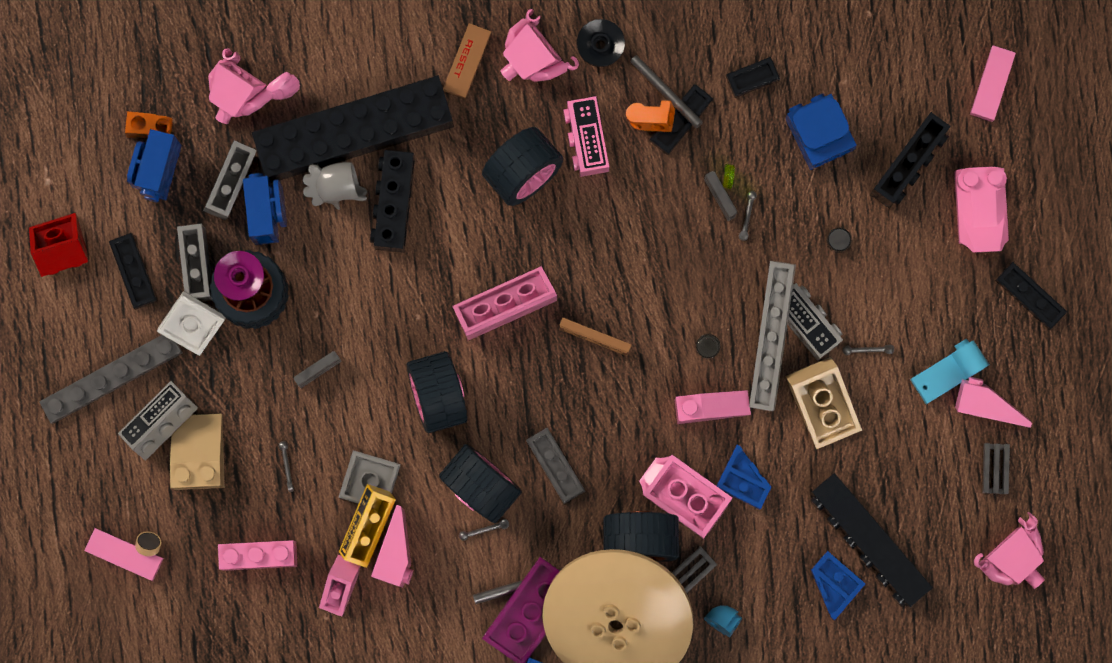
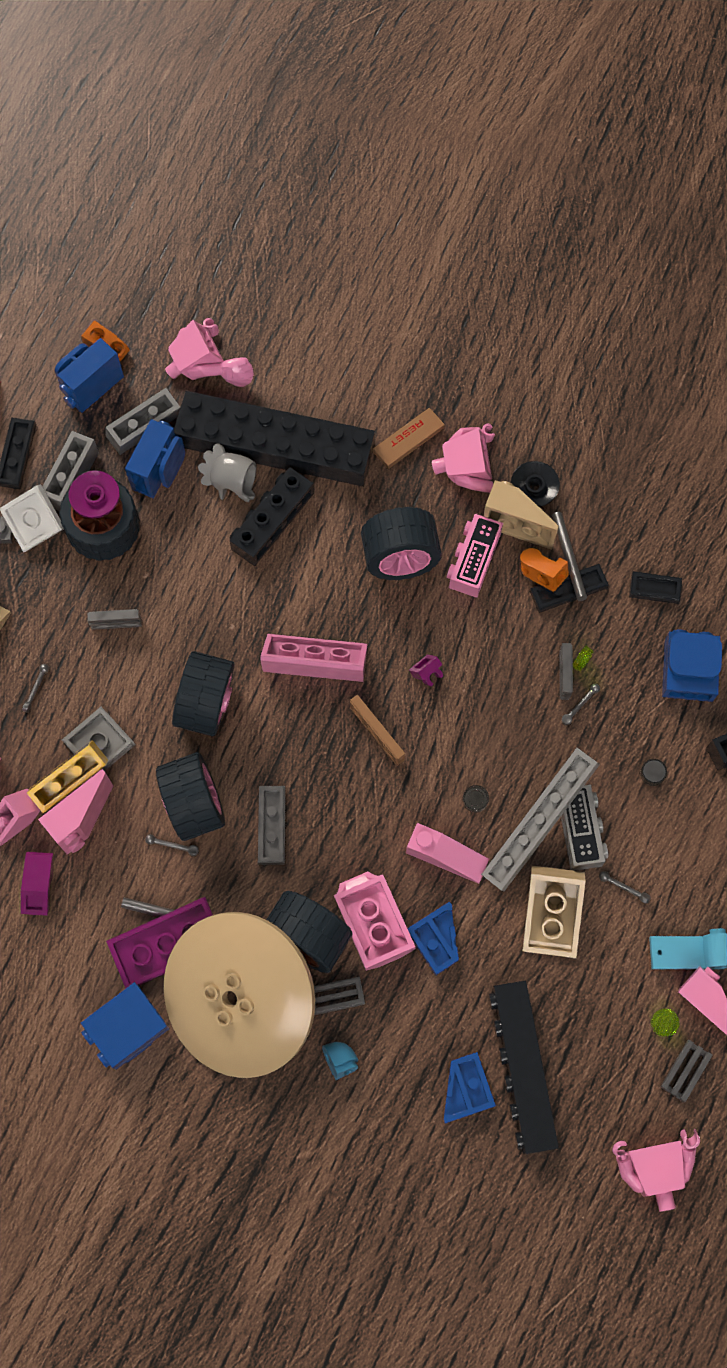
camera: 30 degrees right, 10 degrees down
none -> magenta slope [21,852,53,916]
none -> magenta tile [409,654,443,687]
none -> tan slope [483,480,559,550]
none -> clear neon green tile [651,1008,679,1037]

